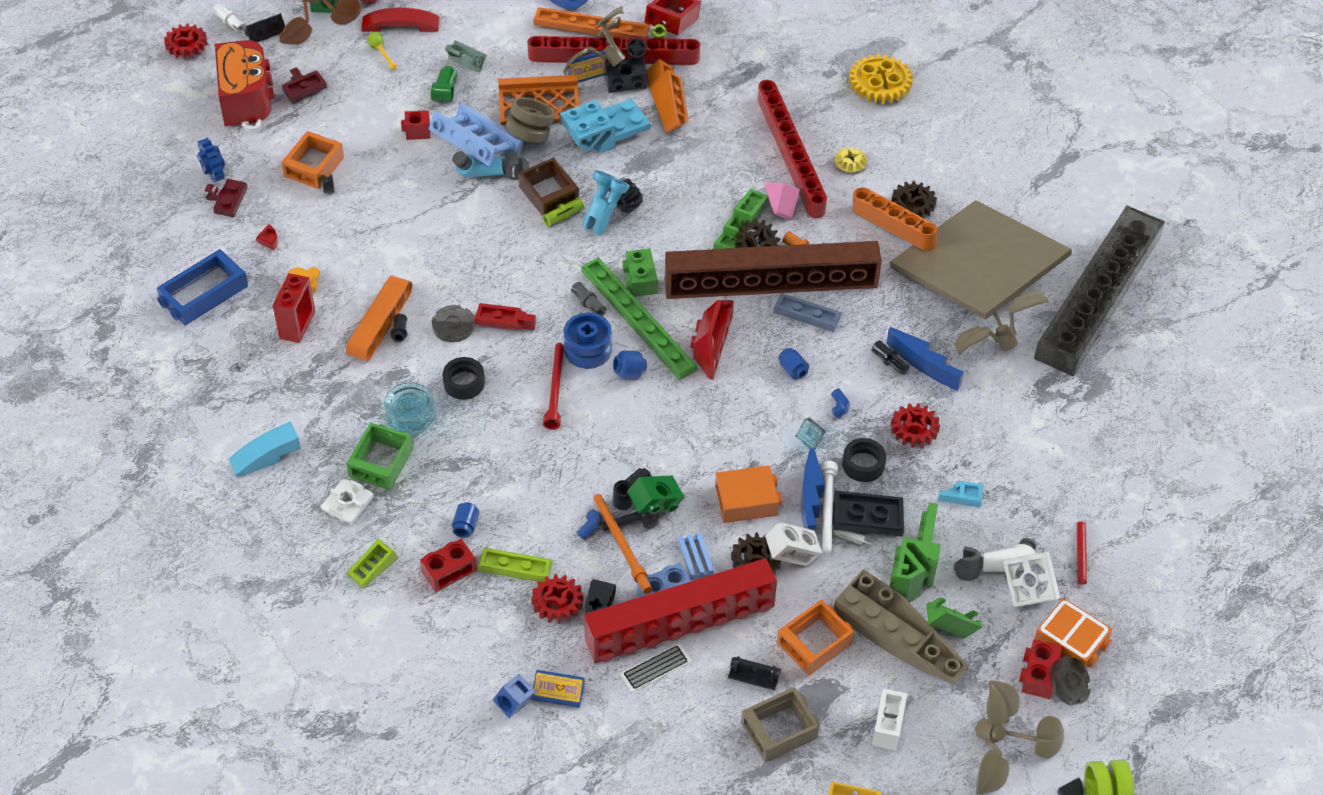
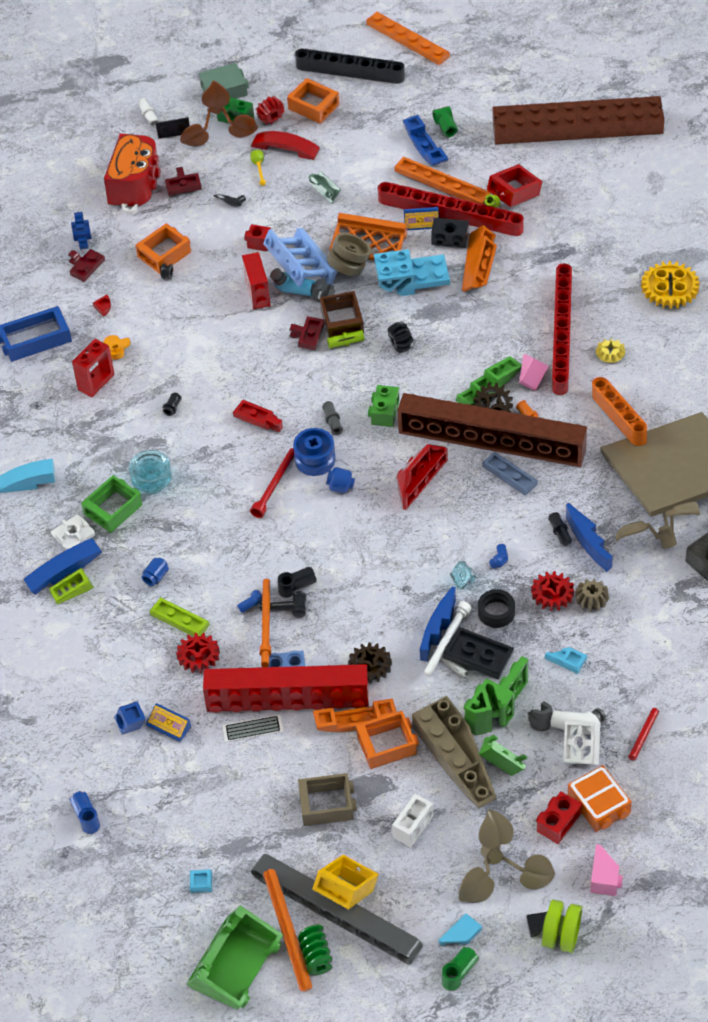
camera: 25 degrees right, 0 degrees up
red gear [164,23,208,59] -> none
orange beam [346,275,413,362] -> none
red brick [420,538,477,592] -> none
green piece [430,66,457,103] -> none
clear smoke tile [431,305,475,342] -> none
black tyre [442,357,485,400] -> none
dark tan plant [563,6,626,75] -> none
bright green tile [581,257,697,380] -> none
medium azure piece [583,170,630,235] -> none
black piece [585,579,616,614] -> none
black wheel [627,38,646,58] -> none
green brick [627,475,685,514] -> none
light blue tile [678,532,714,579] -> none
orange brick [715,465,782,523] -> none
black hinge [728,656,781,691] -> none
white brick [765,522,822,567] -> none
blue brick [778,348,809,380] -> none
dark brown gear [891,181,937,218] -> none
clear smoke tile [1050,656,1091,706] -> none
none -> blue slope [23,538,102,595]
none -> black bar [214,194,246,207]
none -> red brick [242,252,271,310]
none -> dark red plate [289,316,325,350]
none -> orange slope [313,698,396,732]
none -> dark tan gear [575,578,609,612]
none -> bright pink slope [590,844,623,896]

